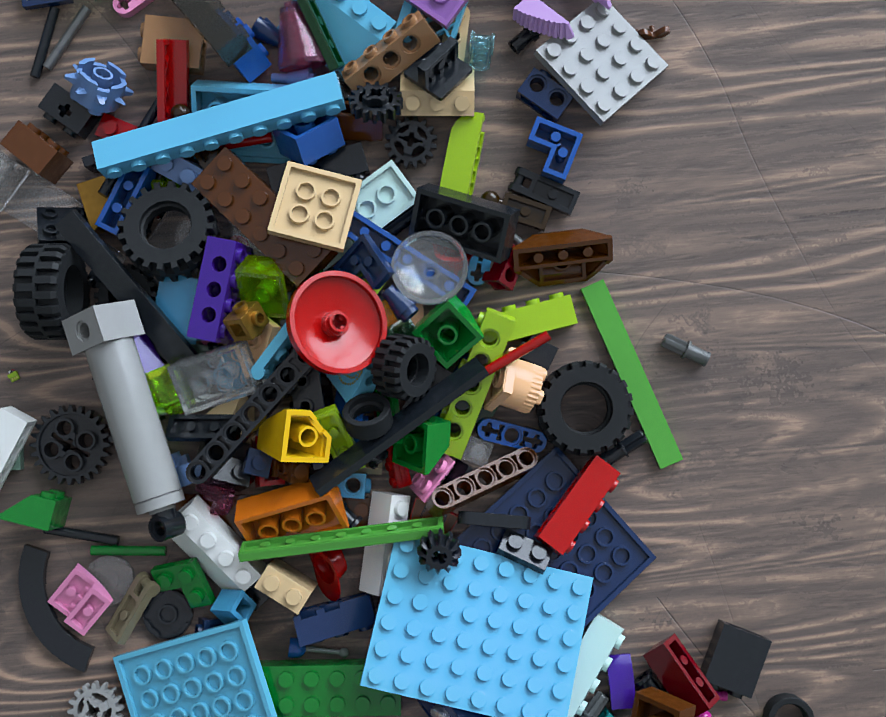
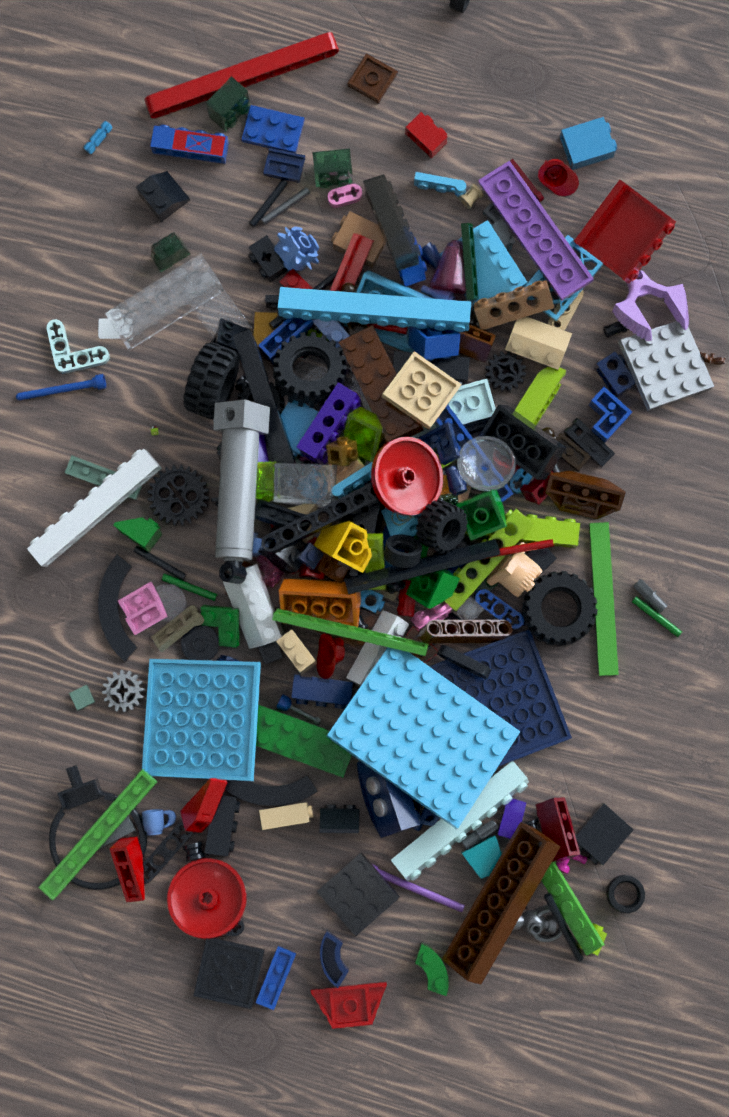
camera: 25 degrees right, 5 degrees down
reddish brown brick [0,120,74,184] -> none
dark azure brick [210,589,257,624] -> none
black gear [348,81,403,124] -> none
black bracket [404,36,472,101] -> none
black gear [417,528,462,574] -> none
clear light blue piece [468,31,495,71] -> none
plate [496,528,553,575] -> none
red brick [533,455,621,555] -> none
black axle [599,430,647,465] -> none
none -> green bar [632,596,682,637]

